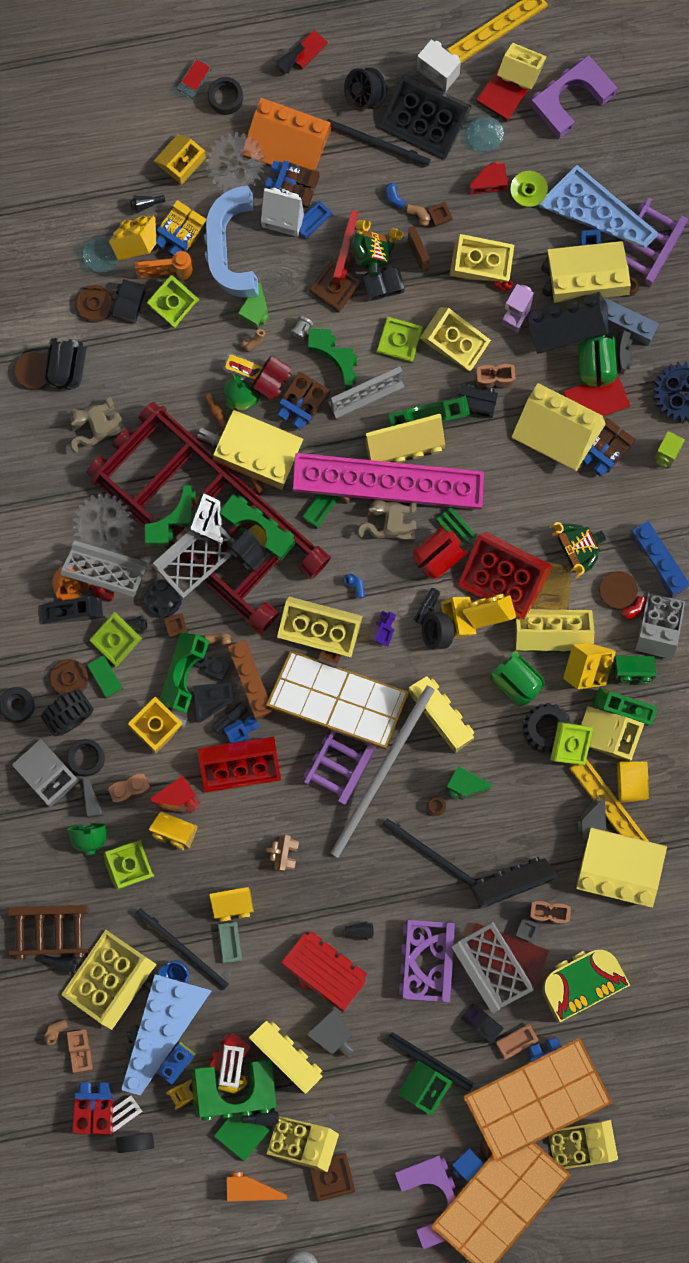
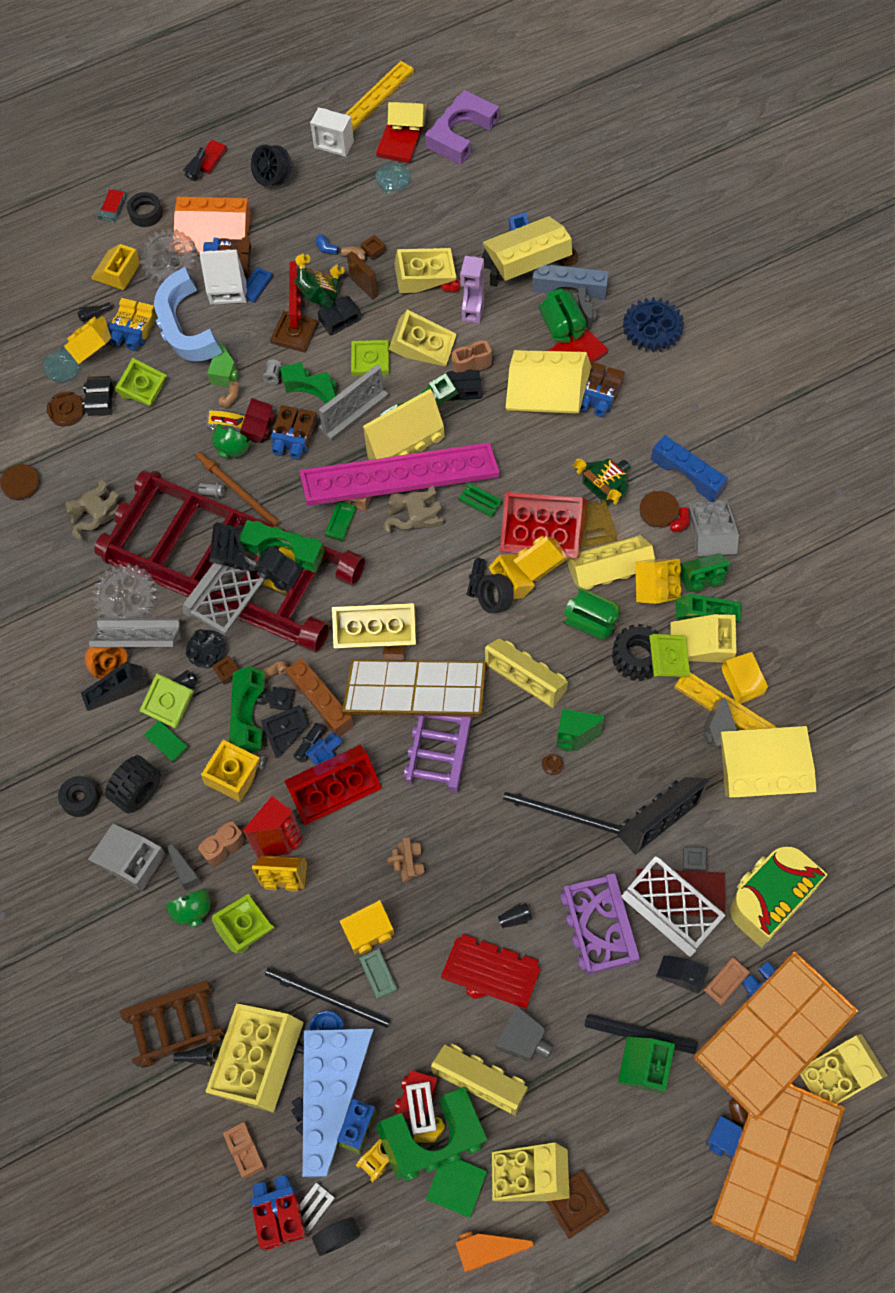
camera: 15 degrees left, 15 degrees down
black cylinder [44,338,87,390] -> none
medium nougat arm [44,1019,68,1045] -> none
reddish brown tile [50,659,89,696] -> none
black tyre [67,739,105,777] -> none
red arm [90,584,115,601] -> none
orange piece [134,251,193,280] -> none
green arch [145,485,196,547] -> none
light yellow slope [212,410,303,490] -> none
black cone [242,1108,279,1128] -> none
black bar [327,119,431,166] -> none
light grey piece [330,685,435,858] -> none
blue arm [343,574,365,599] -> none
dark purple plate [370,611,396,647] -> none
black slope [379,74,472,159] -> none
medium lavender arch [395,1155,456,1249] -> none
red cylinder [413,525,468,579] -> none
red slope [469,162,508,195] -> none
lime dish [510,171,548,207] -> none
black slope [529,292,608,354] -> none
nougat brick [529,901,571,924] -> none
light blue wing [538,165,658,248] -> none
medium lavender fence [623,198,688,287] -> none
lime brick [654,431,685,468] -> none

